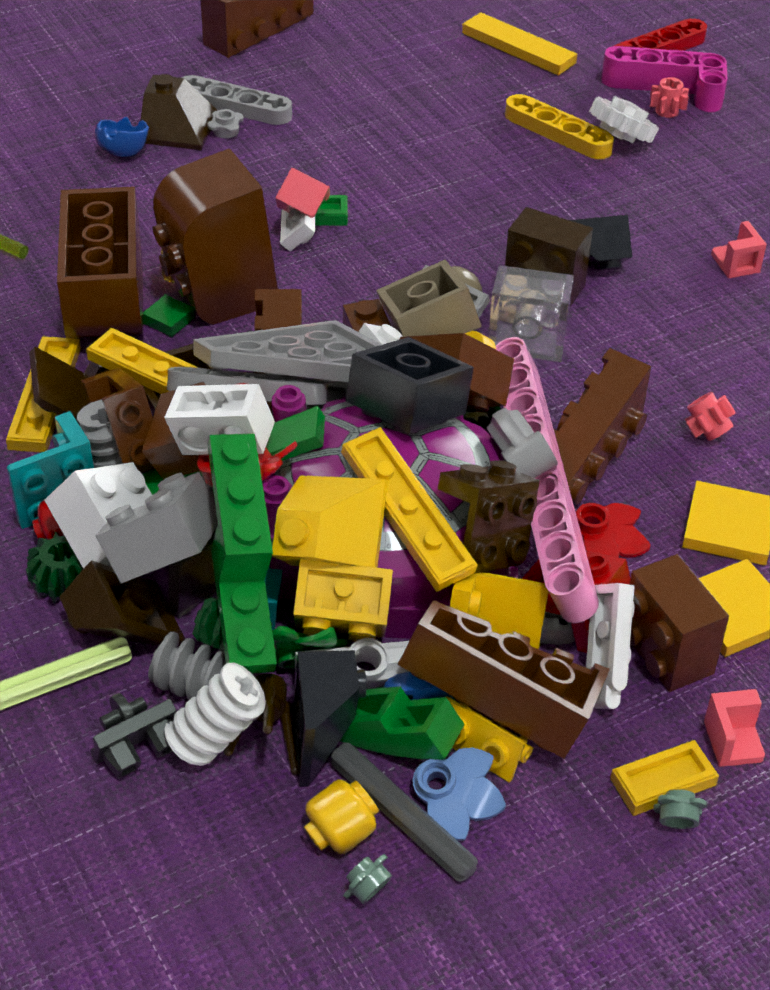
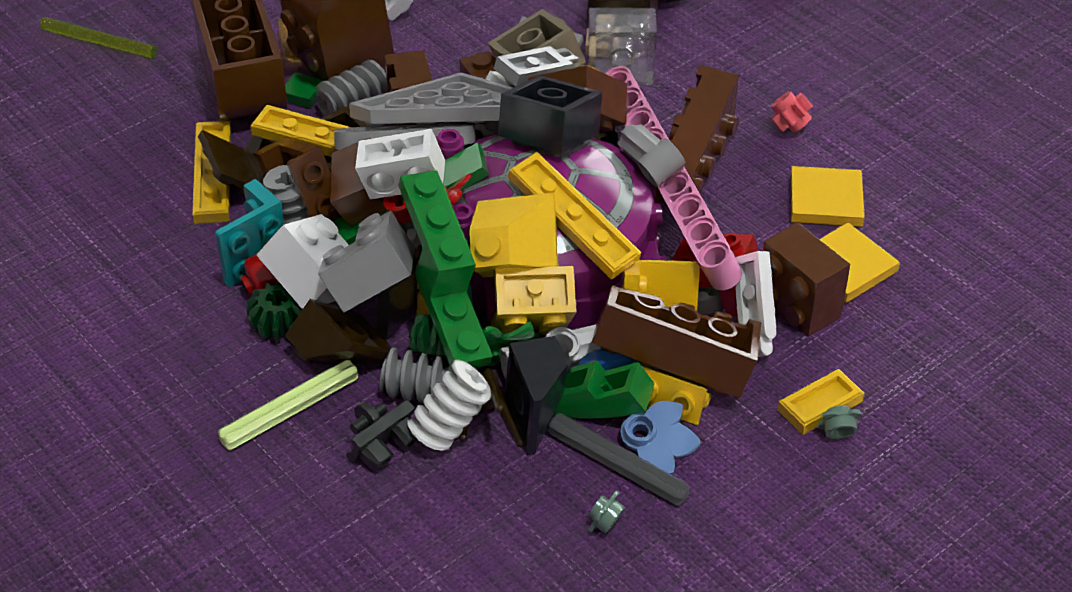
camera: 10 degrees left, 0 degrees up
yellow head [303,779,379,854] -> none
dark brown bracket [437,460,540,574] -> none
red plate [575,503,651,558] -> none
coral panel [704,689,765,767] -> none
none -> light grey piece [316,60,387,116]
none -> light grey hinge [493,46,580,86]

